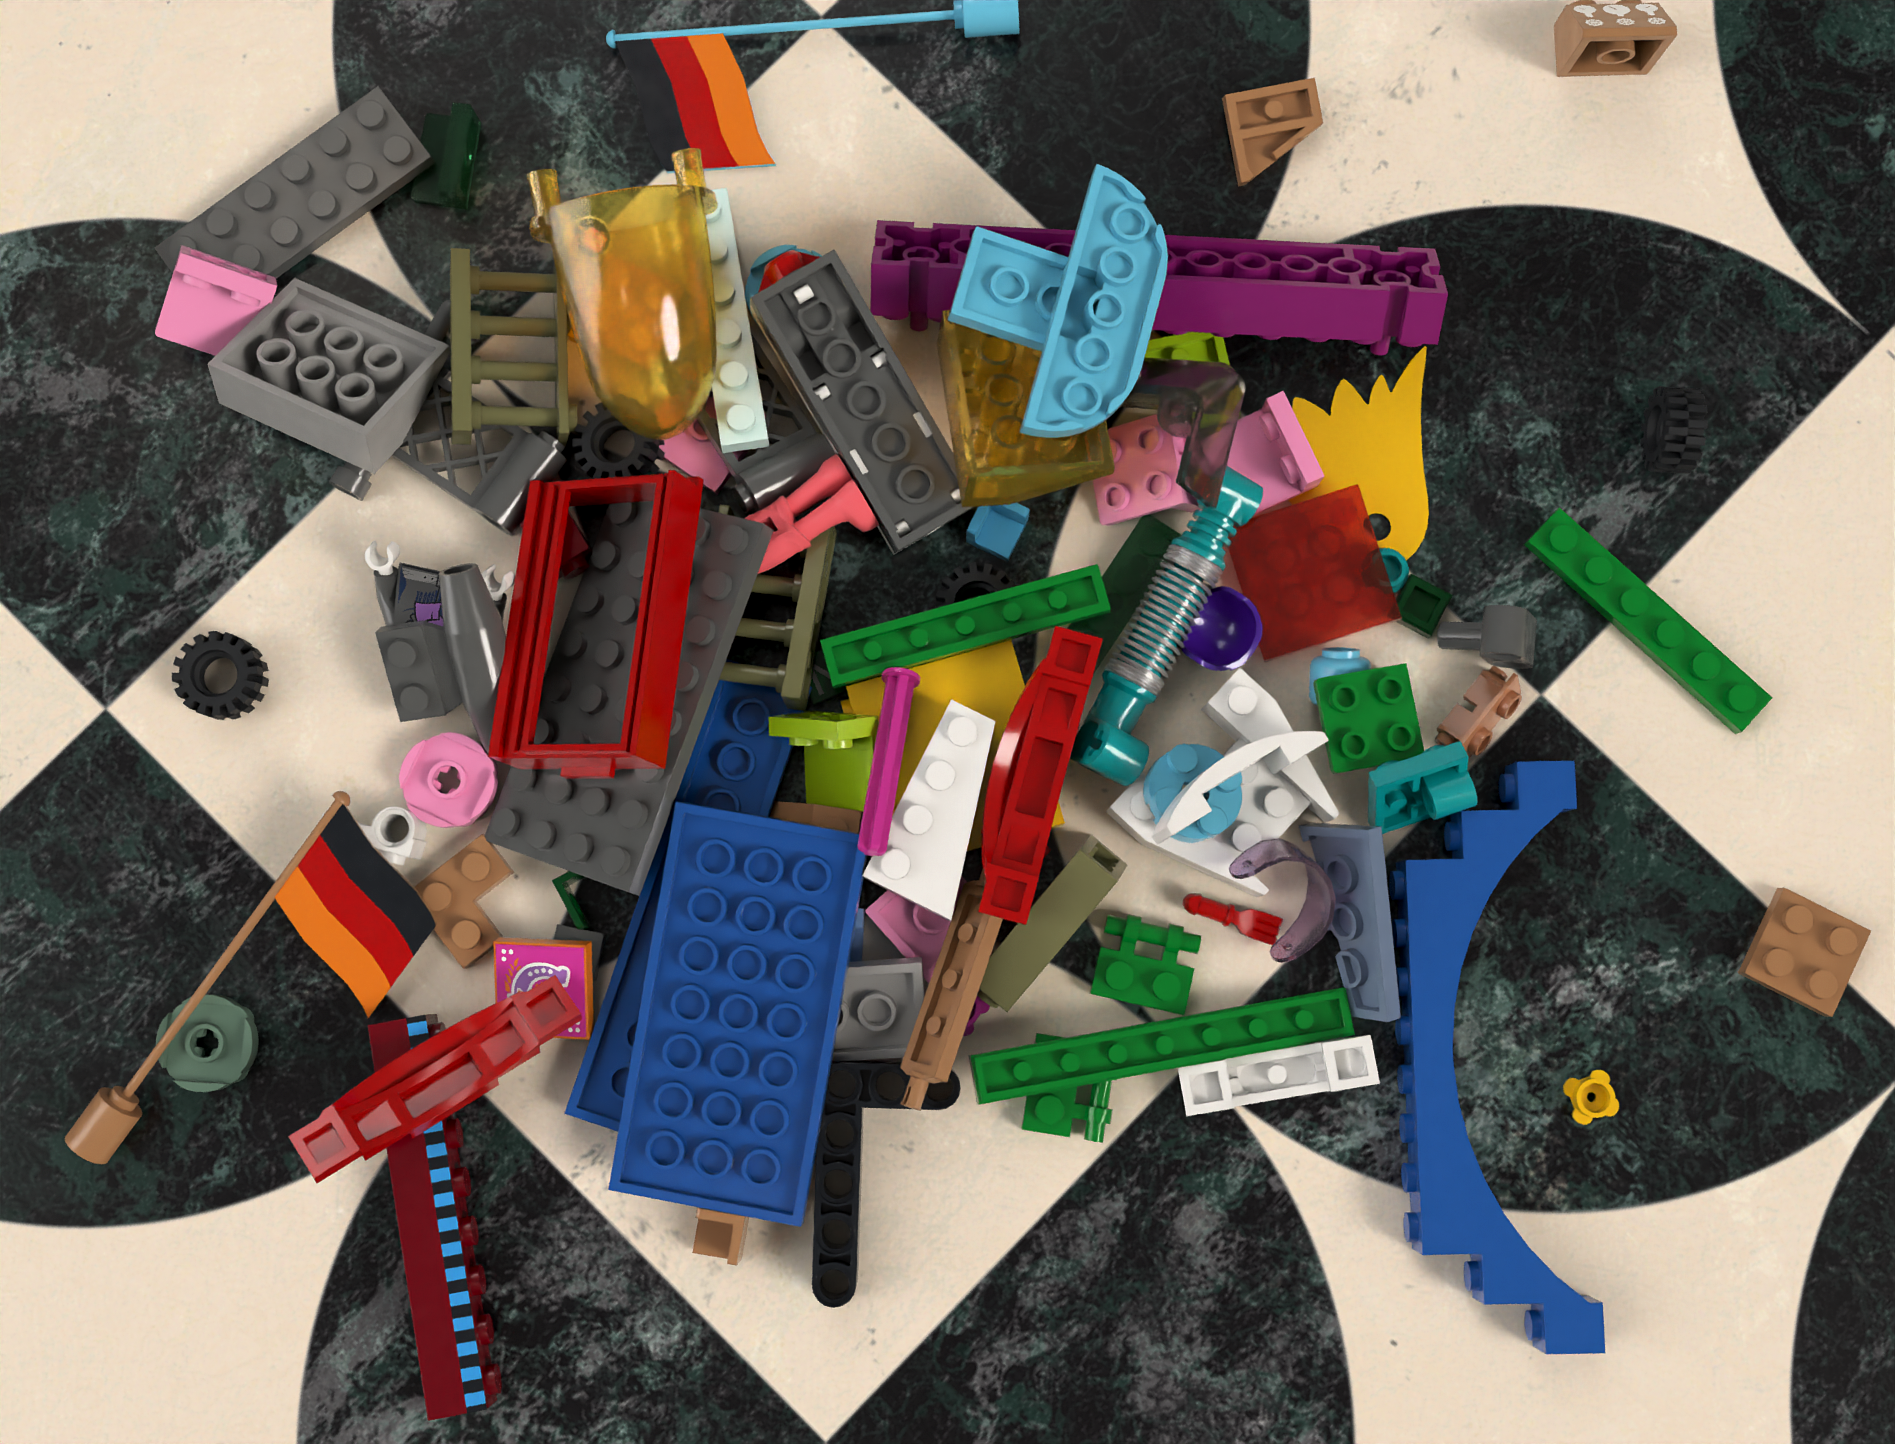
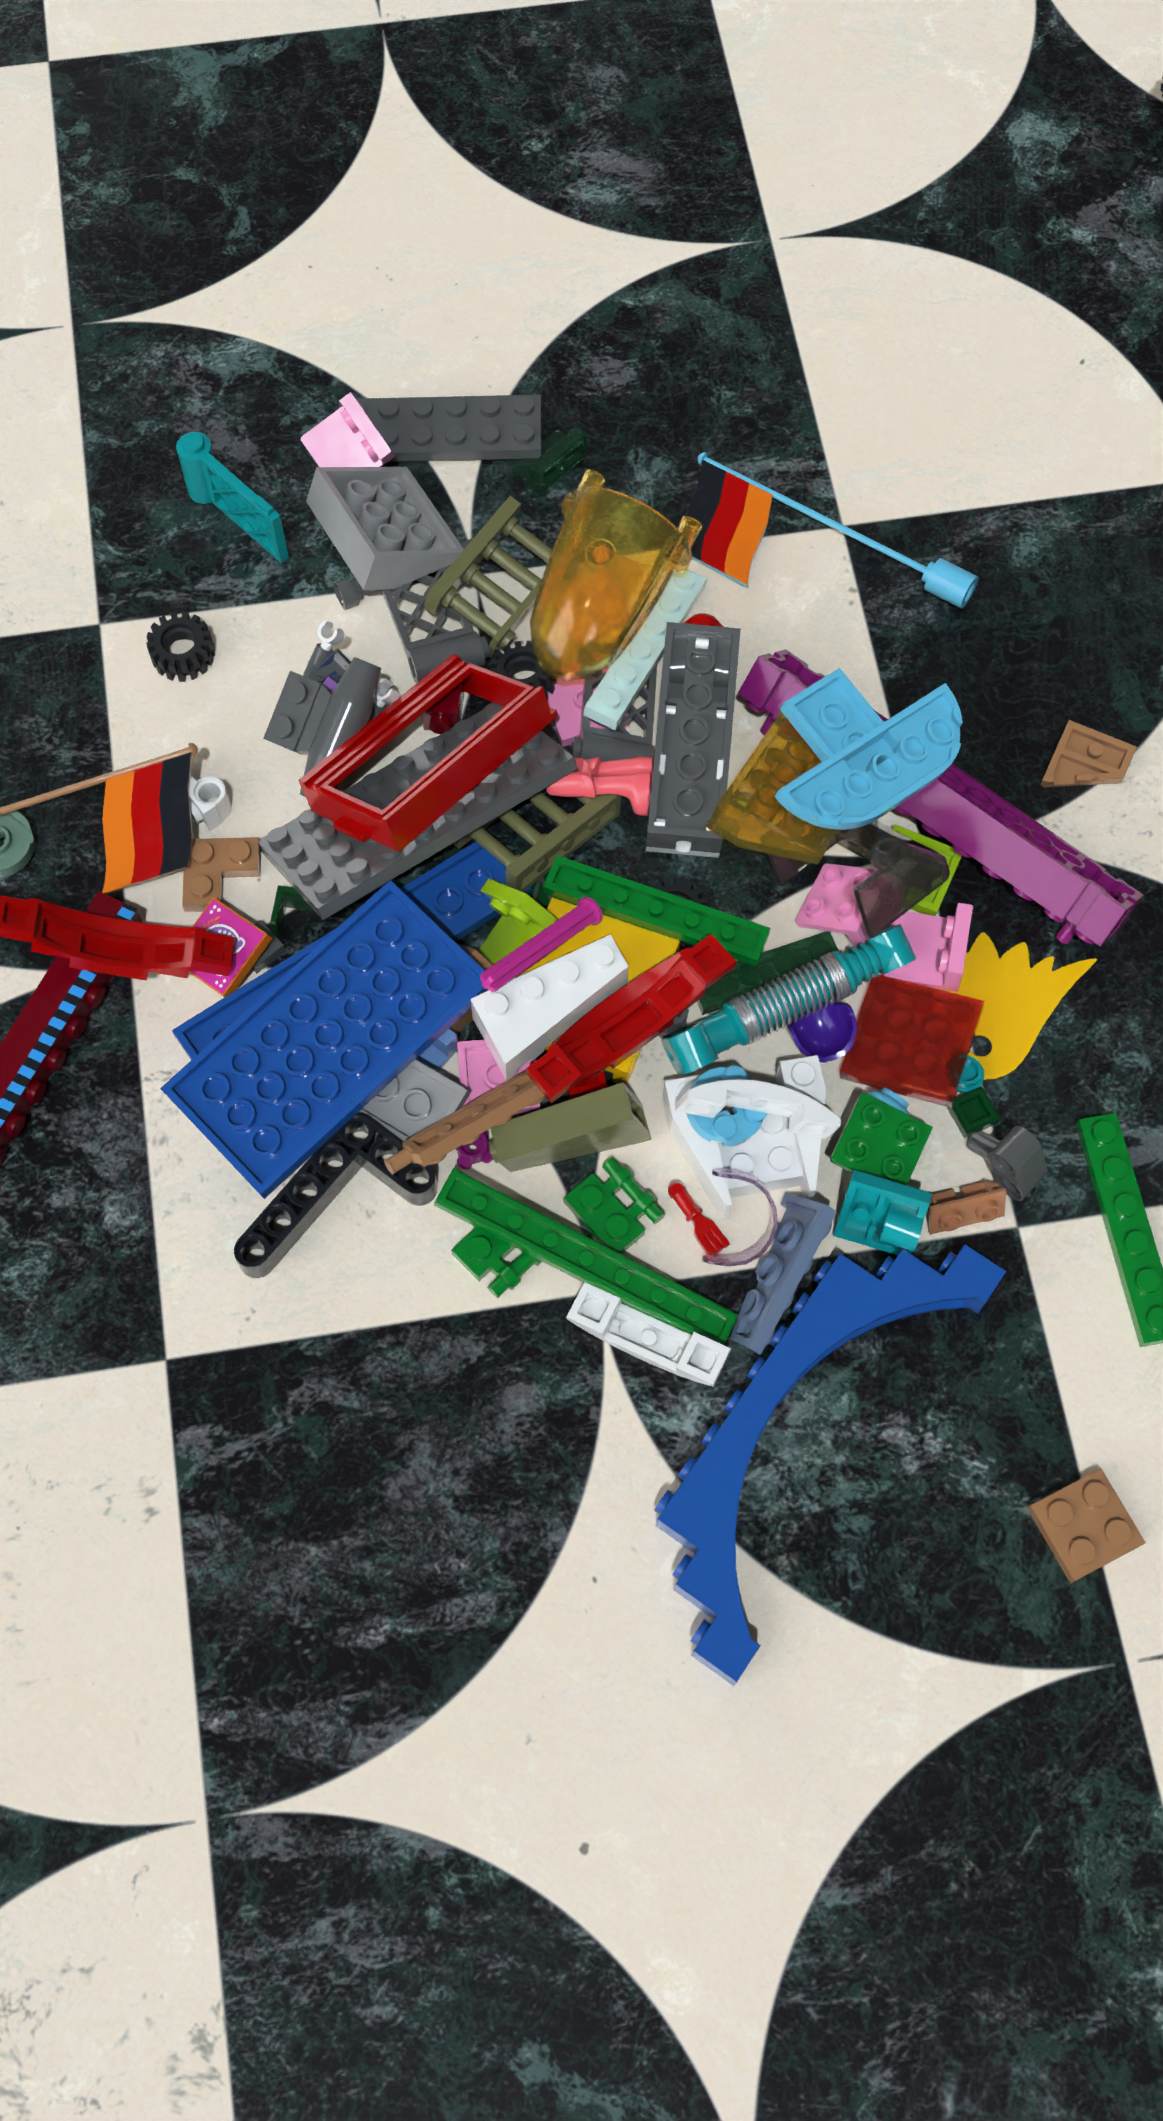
camera: 35 degrees right, 15 degrees down
bright pink plate [399,732,498,828] -> none
medium nougat panel [692,1207,749,1266] -> none
dark azure panel [966,489,1030,562] -> none
yellow plate [1563,1070,1619,1125] -> none
none -> teal piece [176,432,289,563]

